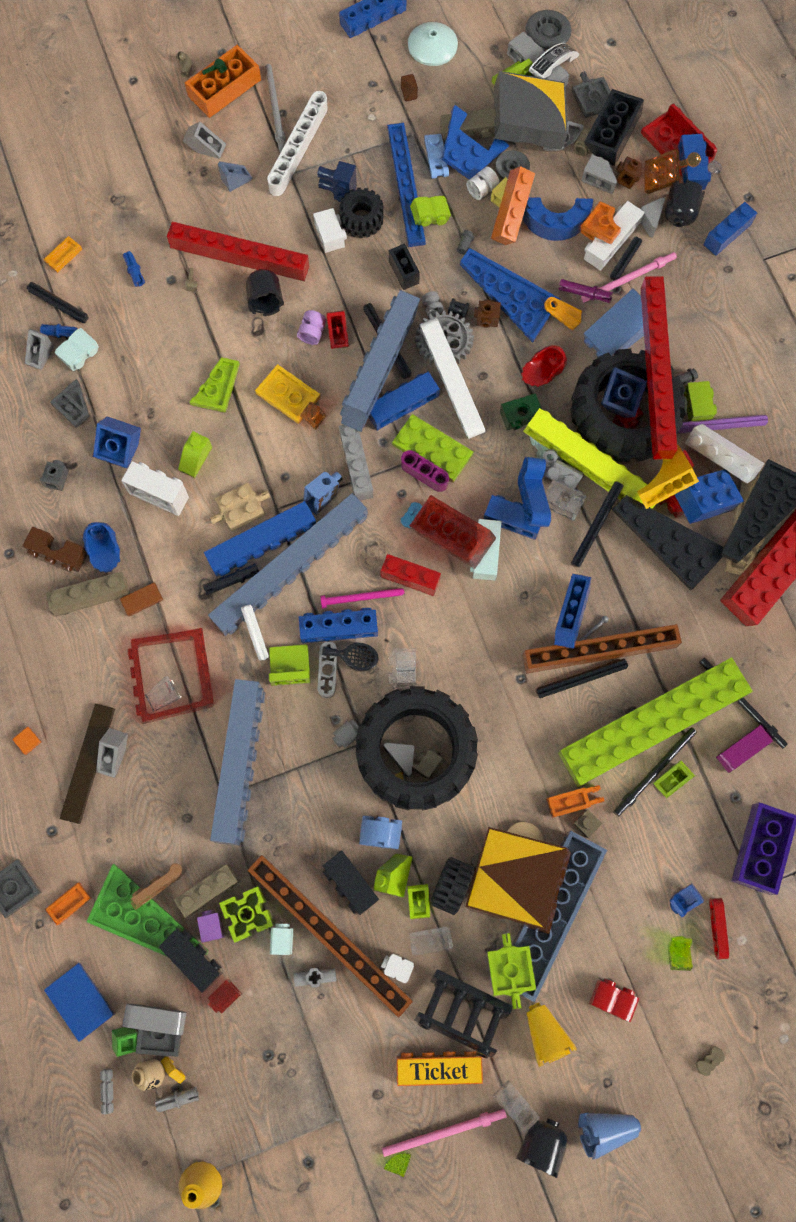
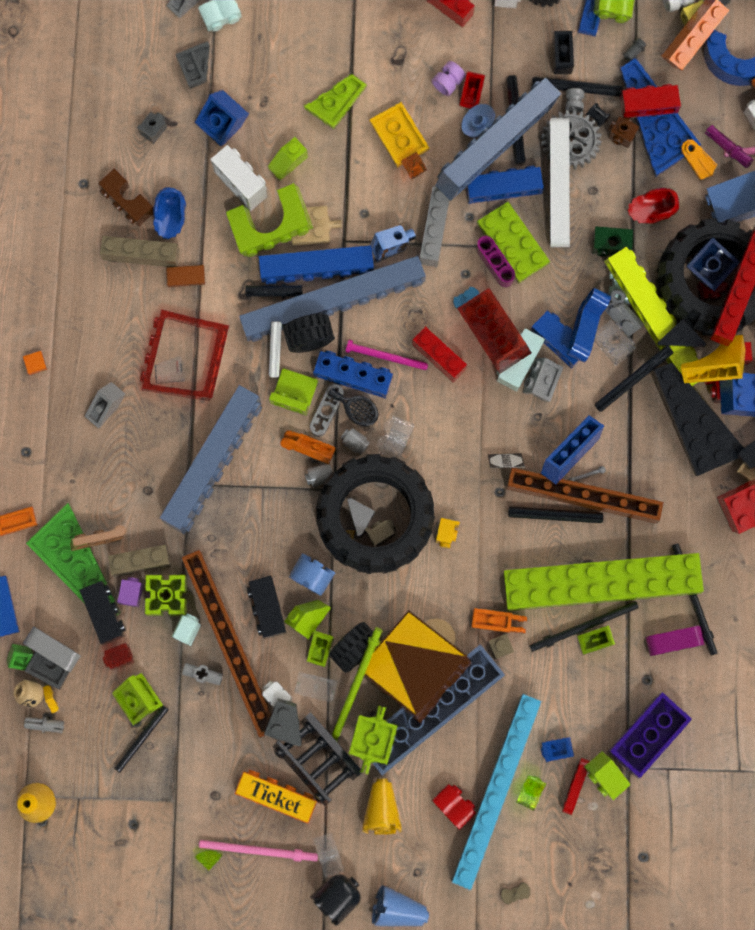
camera: 25 degrees right, 5 degrees up
dark brown tile [59,704,115,824] -> none
black cylinder [246,269,284,316] -> none
none -> lime bracket [112,673,163,726]
none -> black bar [114,705,169,773]
none -> lime arch [226,183,313,257]
none -> dark grey wing [264,698,301,747]
none -> orange hinge [280,430,336,464]
none -> black tyre [283,314,335,353]
none -> lime bar [331,627,382,741]
none -> light grey brick [341,428,370,455]
none -> yellow brick [436,518,460,549]
none -> medium azure brick [451,694,542,890]
none -> light blue dish [462,104,495,138]
none -> sticker [488,453,525,468]
none -> light grey bracket [523,358,563,402]
none -> black axle [531,77,623,97]
none -> lime brick [585,751,631,800]
none -> red brick [620,84,681,118]
none -> black tile [656,319,707,347]

